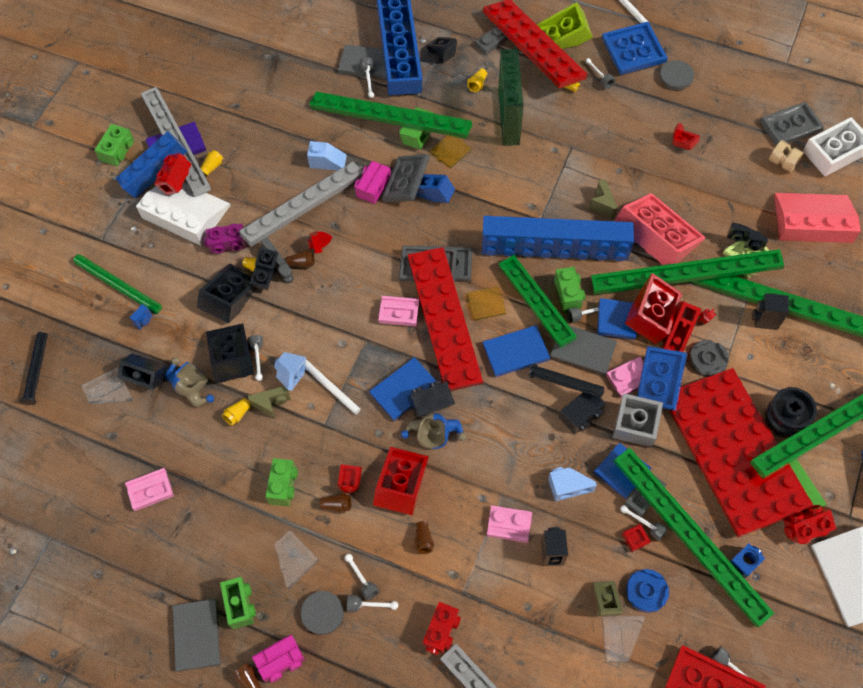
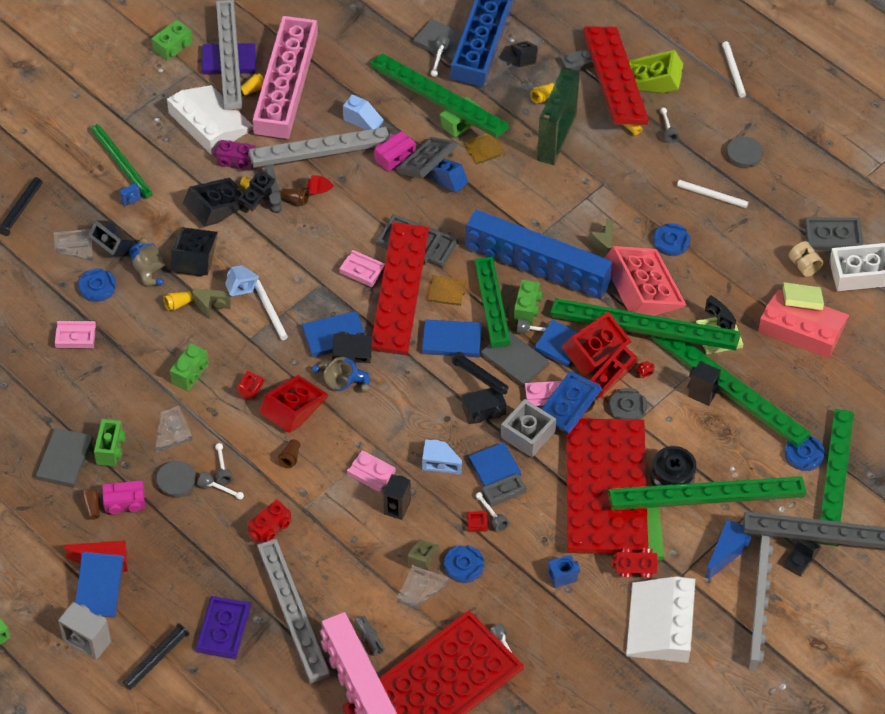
camera: 20 degrees right, 10 degrees down
blue brick [115,131,188,198] -> none
red brick [154,153,192,195] -> none
hinge [248,335,264,381] -> none
reddish brown cone [320,493,352,514] -> none
blue plate [601,22,668,75] -> none
green plate [613,448,775,628] -> none
red plate [673,123,700,150] -> none
none -> blue tile [78,268,116,302]
none -> bright pink brick [253,16,318,139]
none -> blue tile [653,223,690,256]
none -> white bar [677,180,749,208]
none -> yellowish green tile [782,283,824,310]

